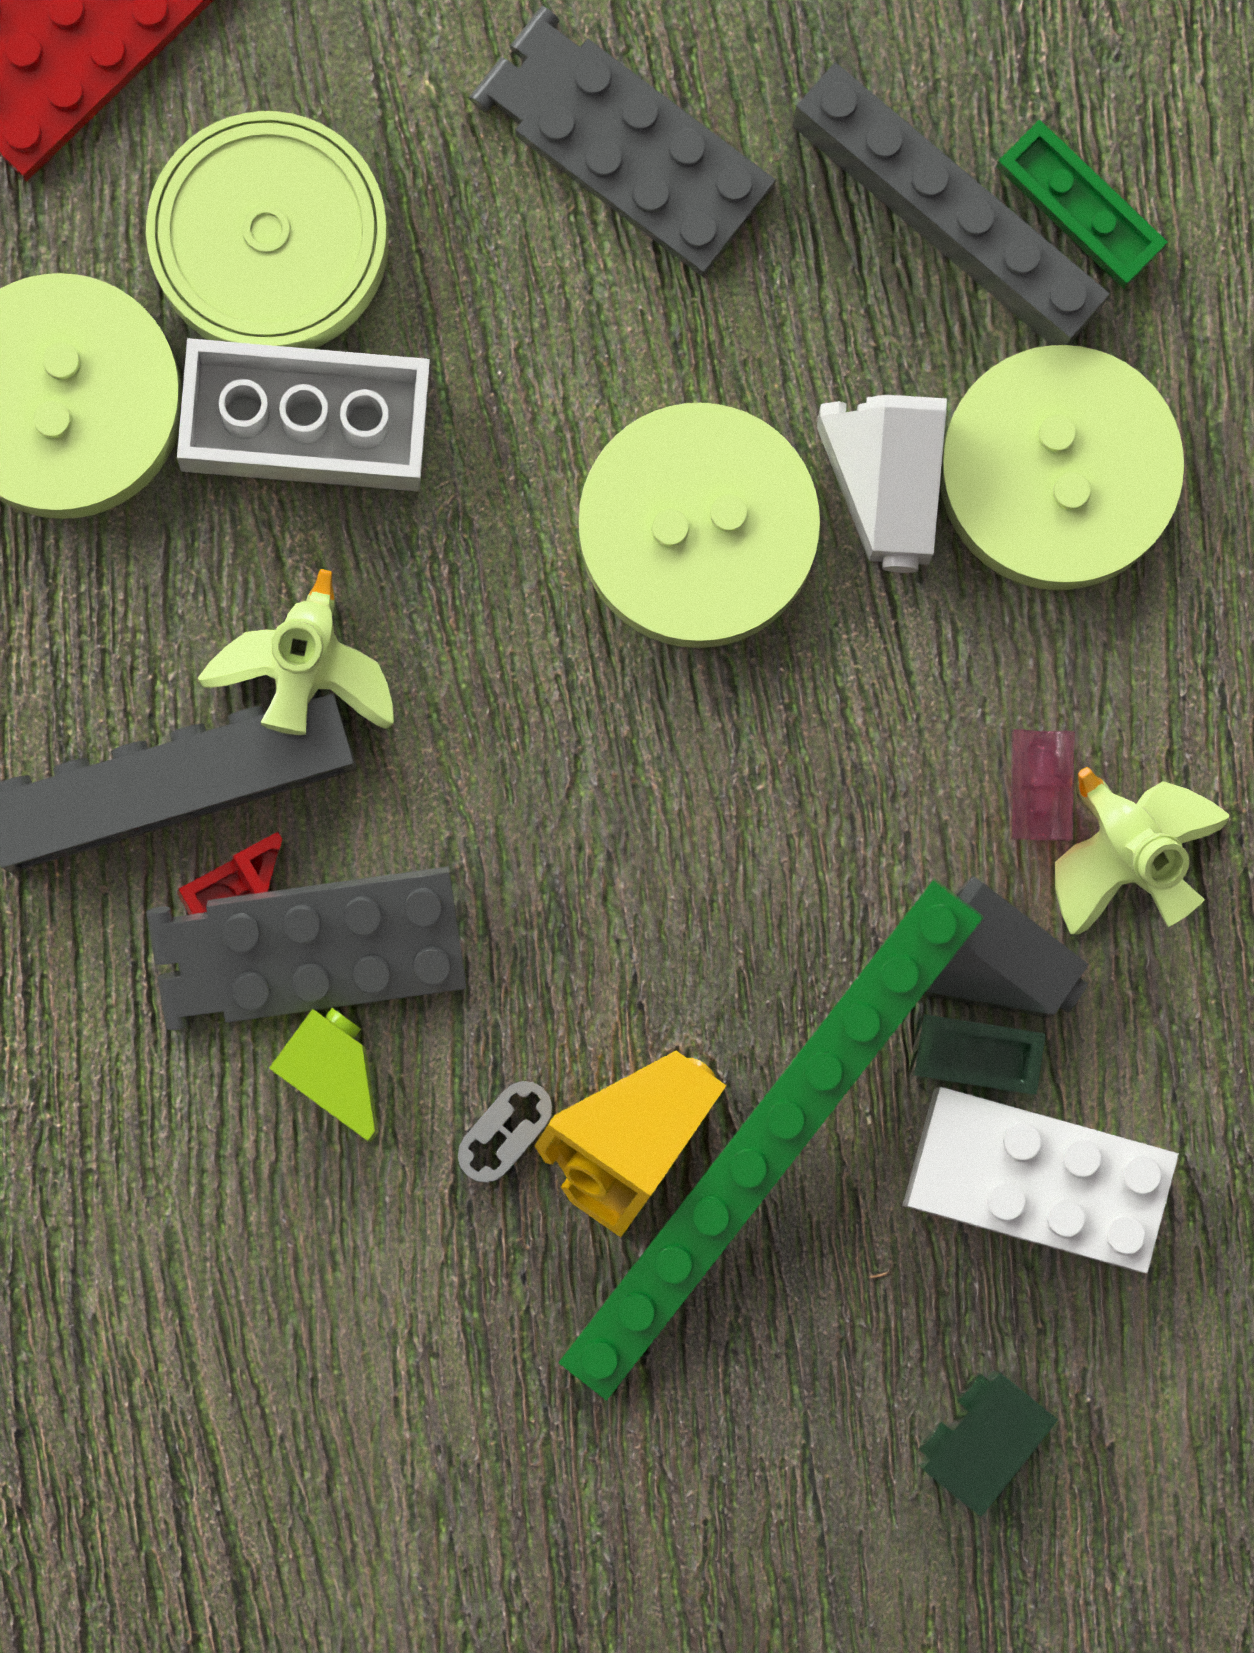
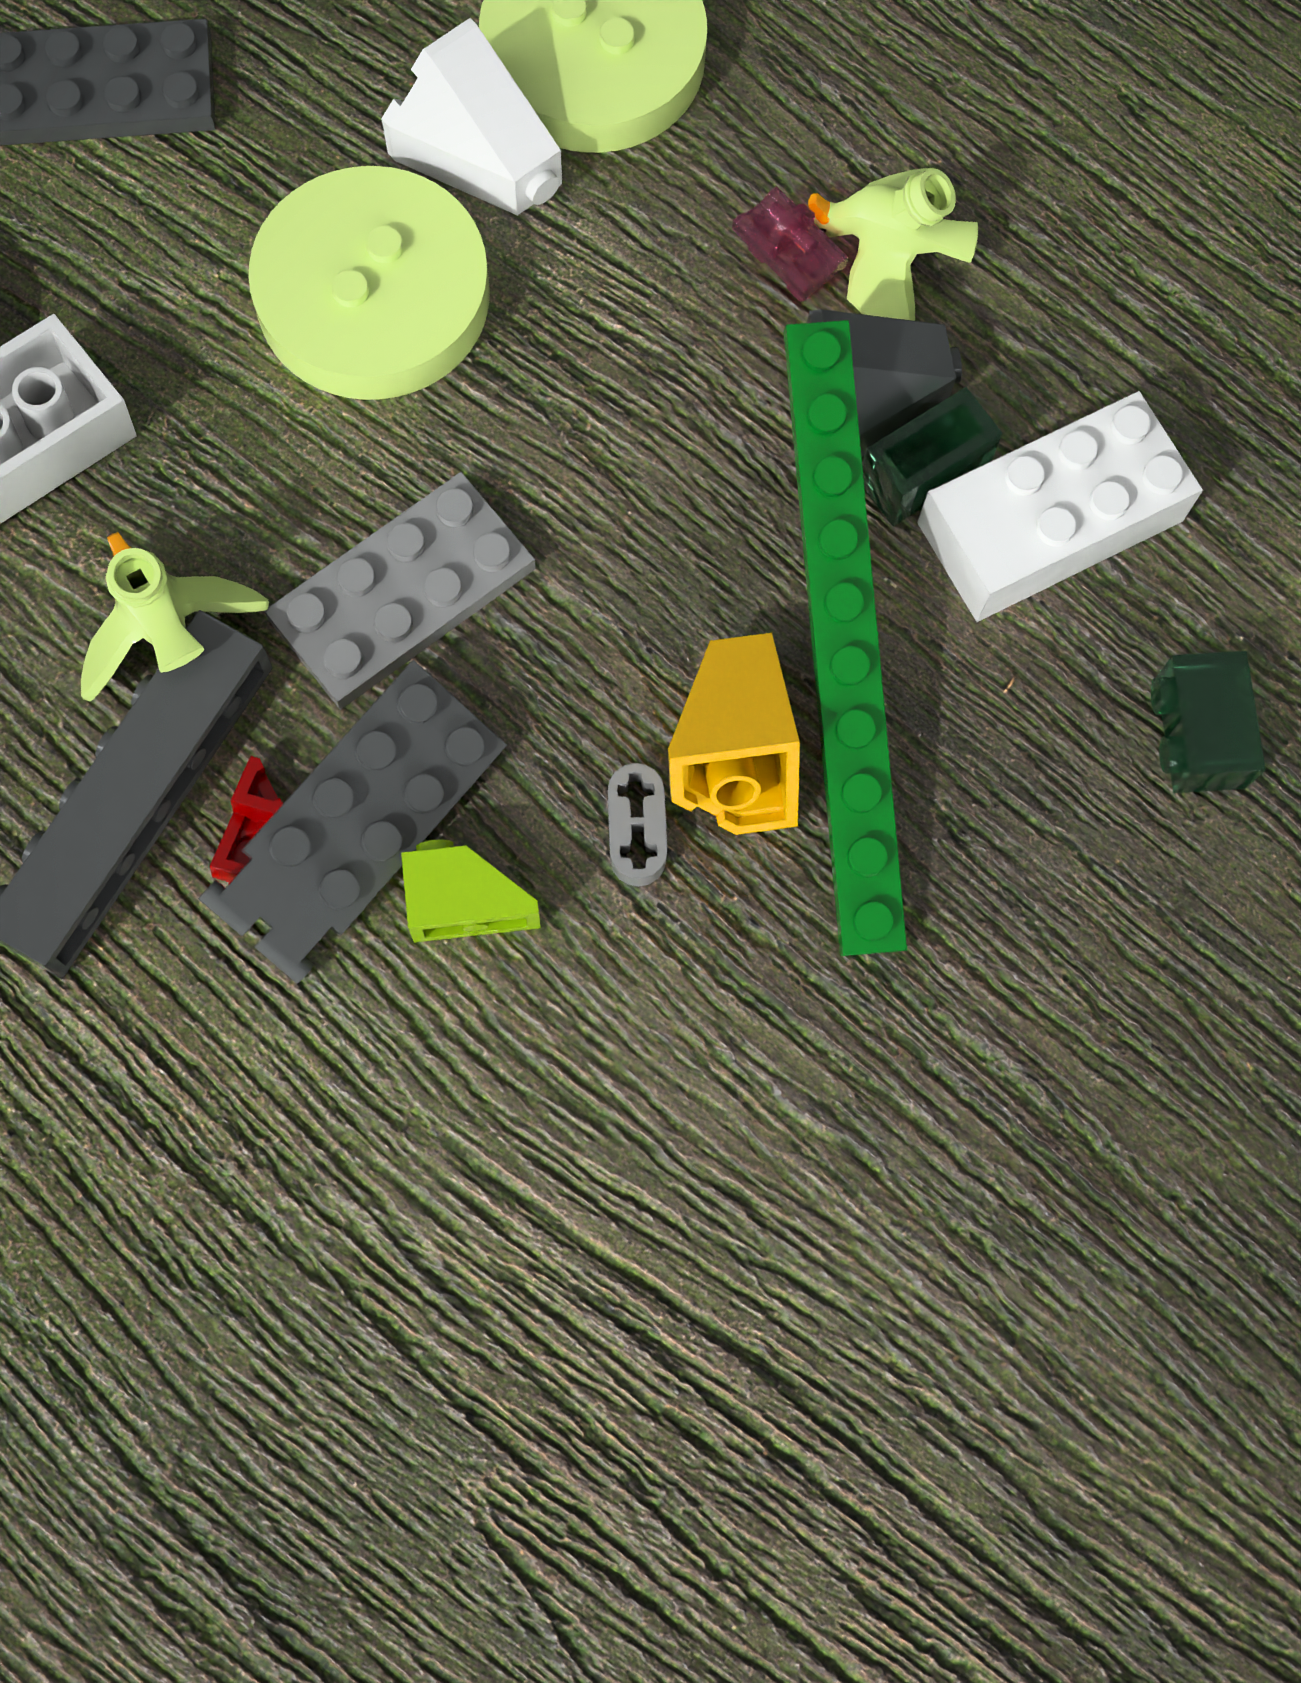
camera: 45 degrees left, 10 degrees down
none -> light grey plate [264,472,536,710]

